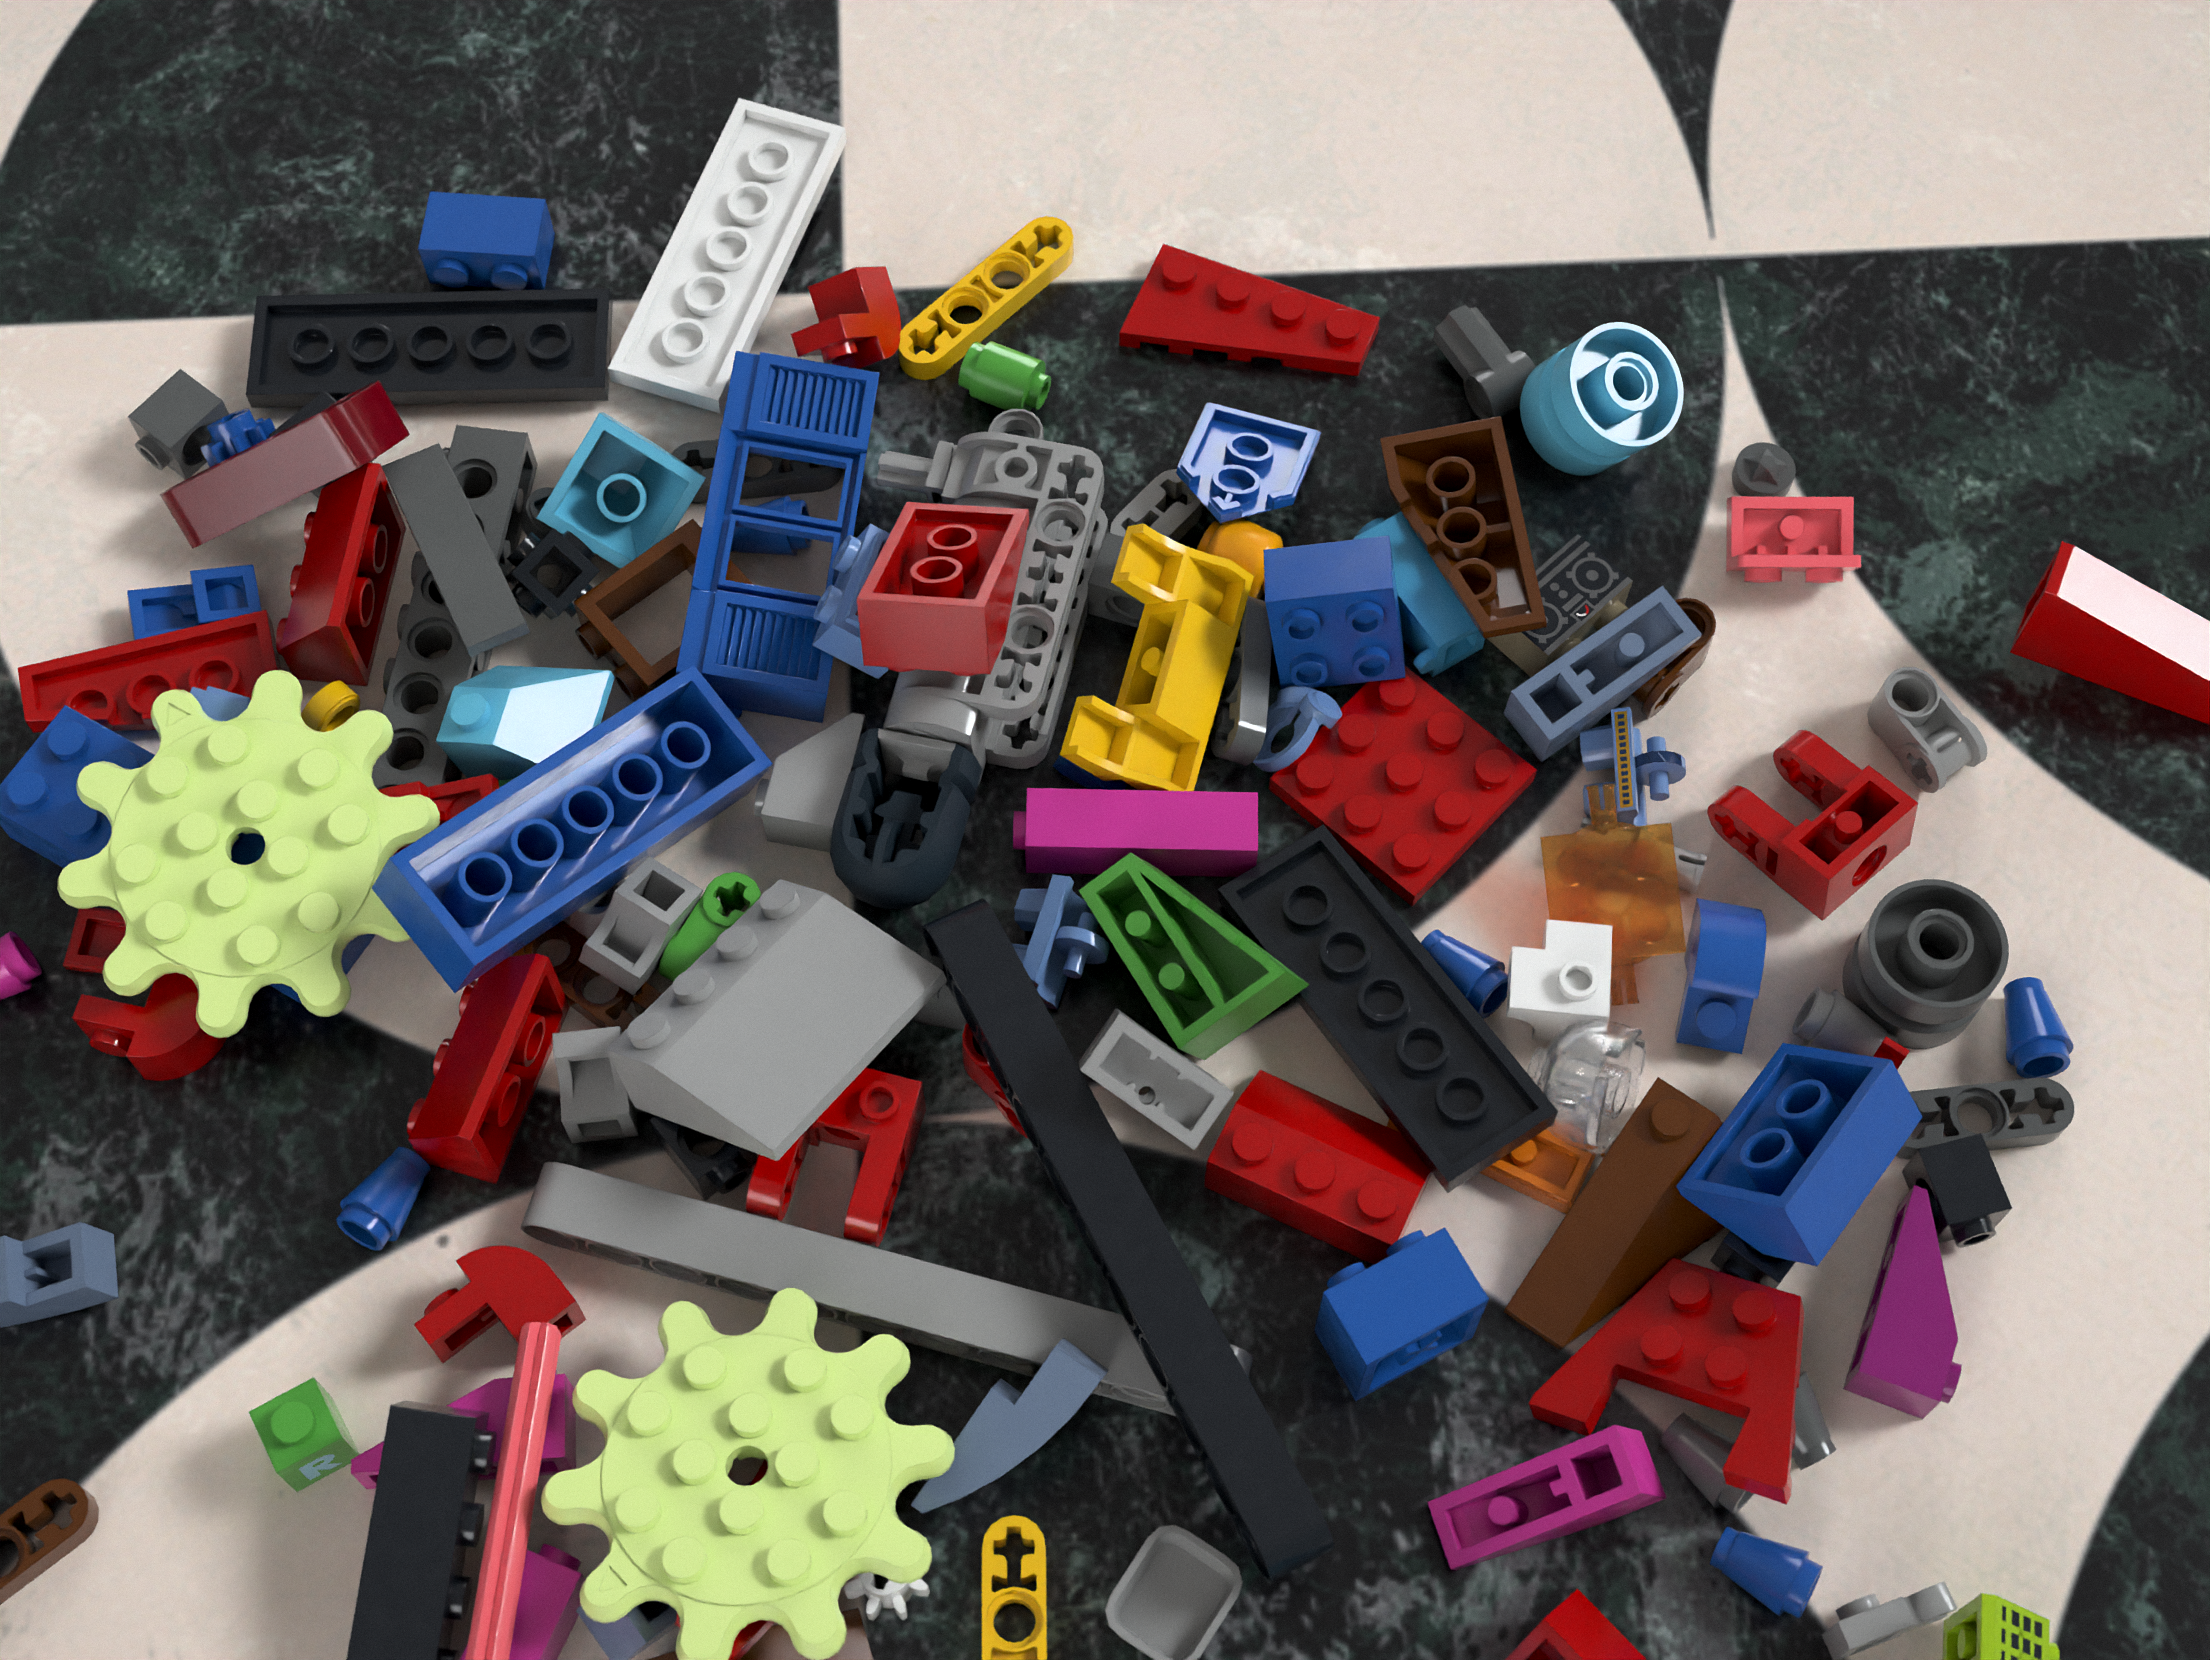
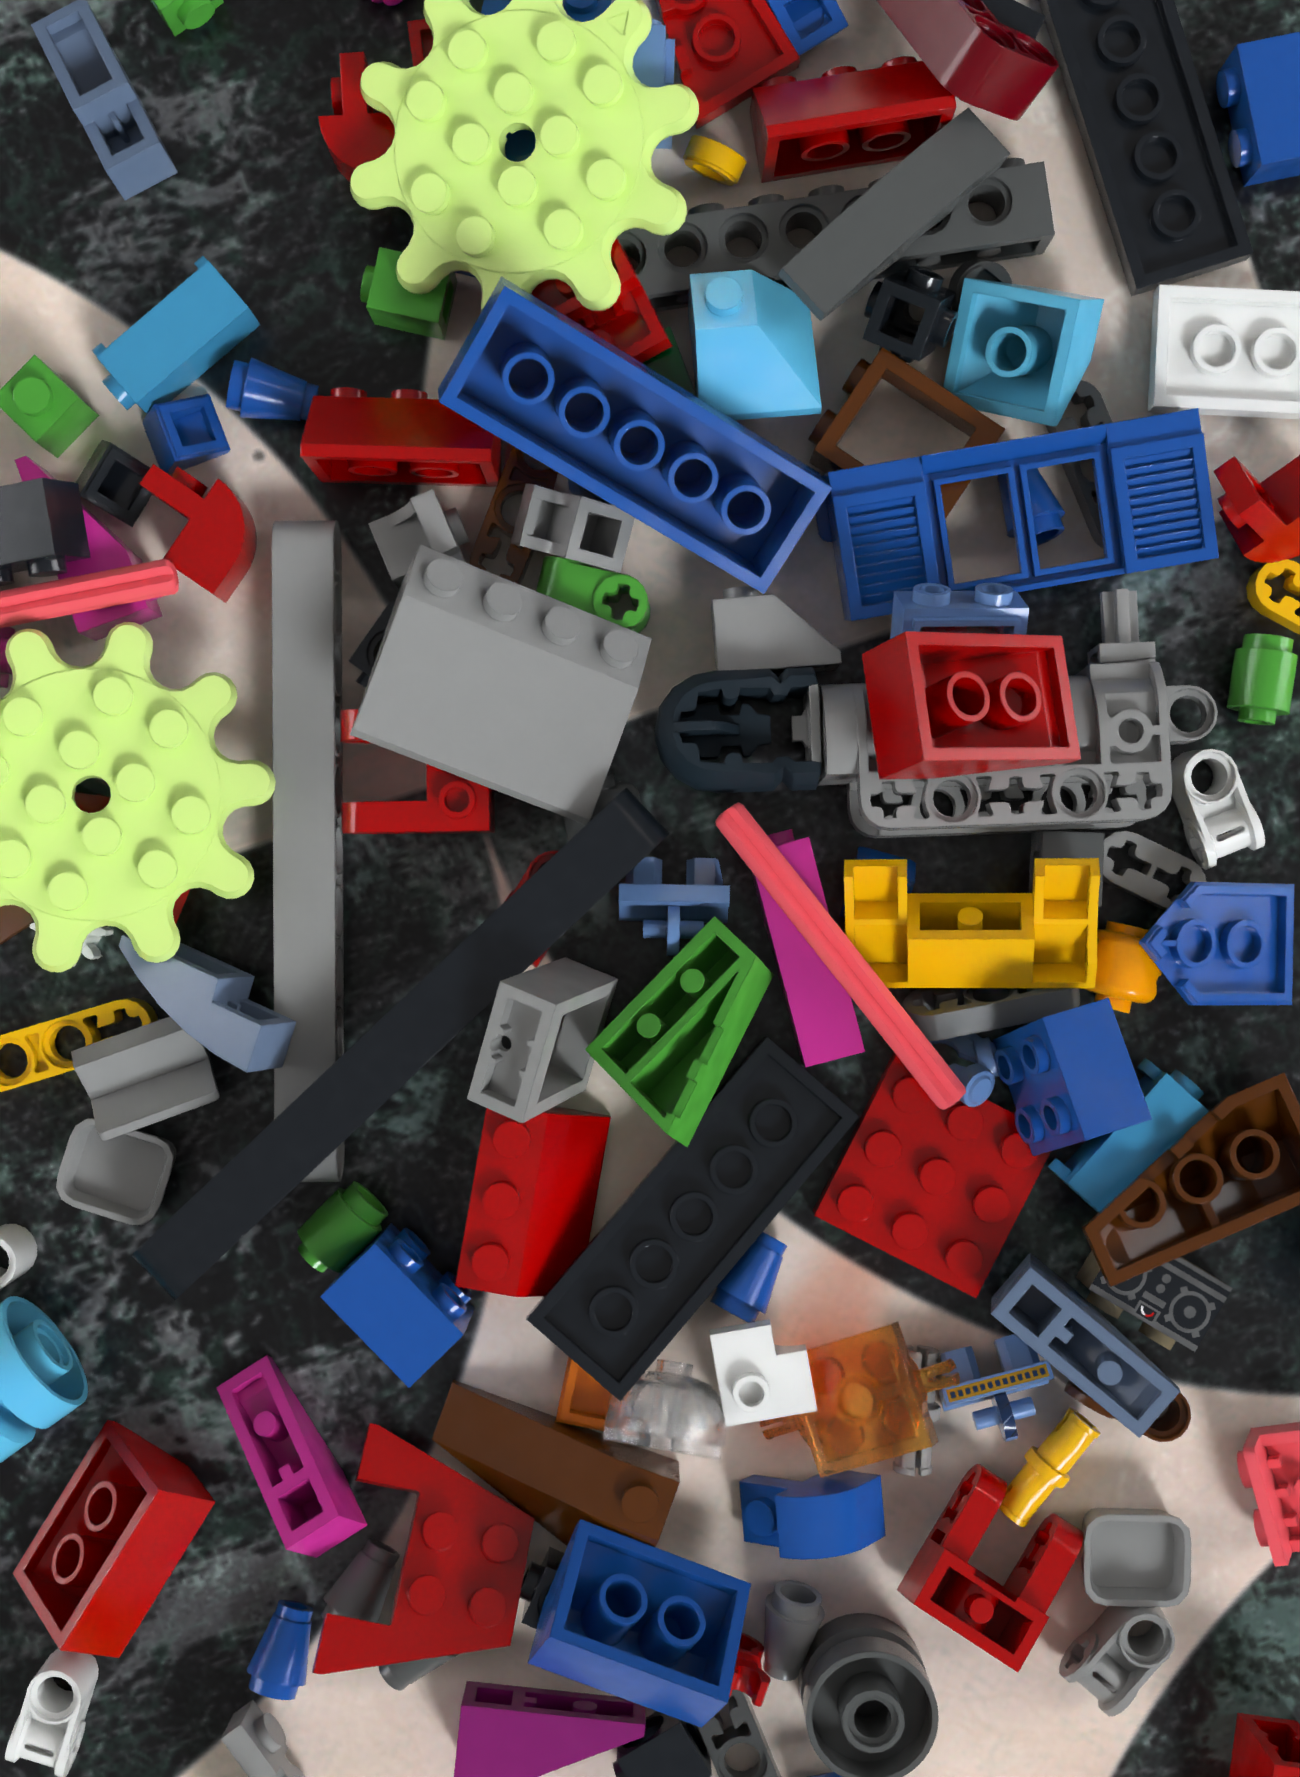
camera: 75 degrees right, 25 degrees up
none -> light grey panel [71,1017,220,1141]
none -> black slope [76,440,152,527]
none -> dark azure brick [92,256,260,413]
none -> blue slope [143,394,231,474]
none -> bright green brick [297,1181,388,1273]
none -> bright green brick [360,247,458,340]
none -> coral axle [715,802,966,1110]
none -> yellow pin [999,1407,1101,1528]
none -> light grey piece [1081,1508,1191,1607]
none -> white piece [1171,749,1265,870]

